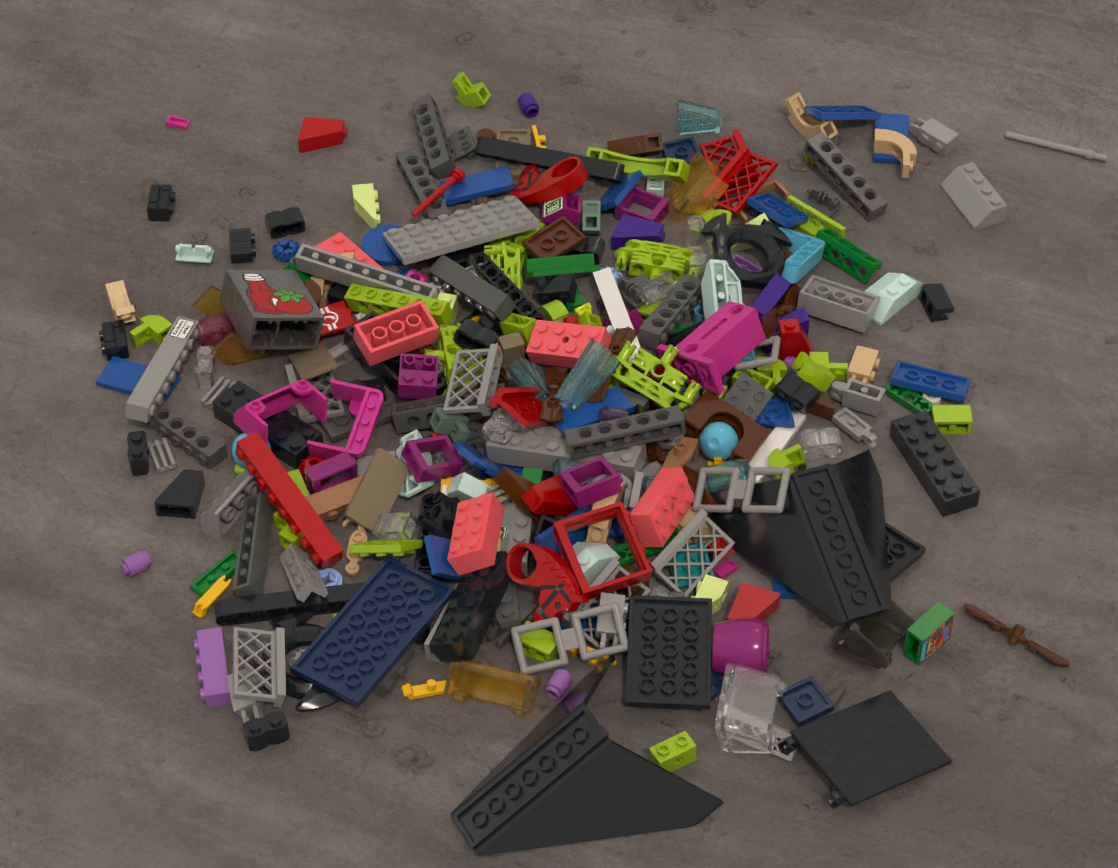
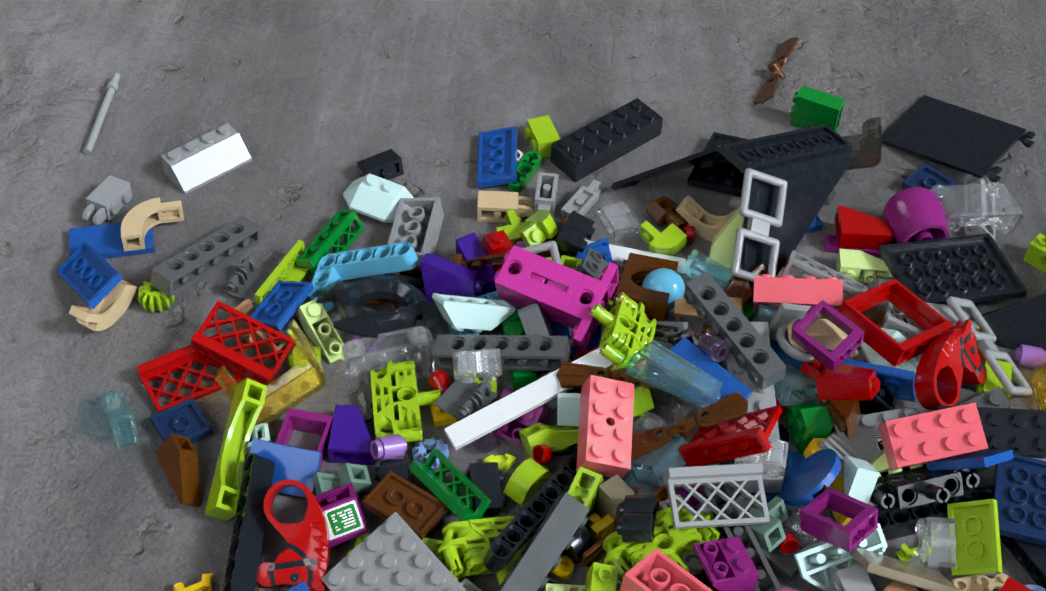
camera: 110 degrees left, 0 degrees up
none -> medium lavender brick [371,434,407,461]

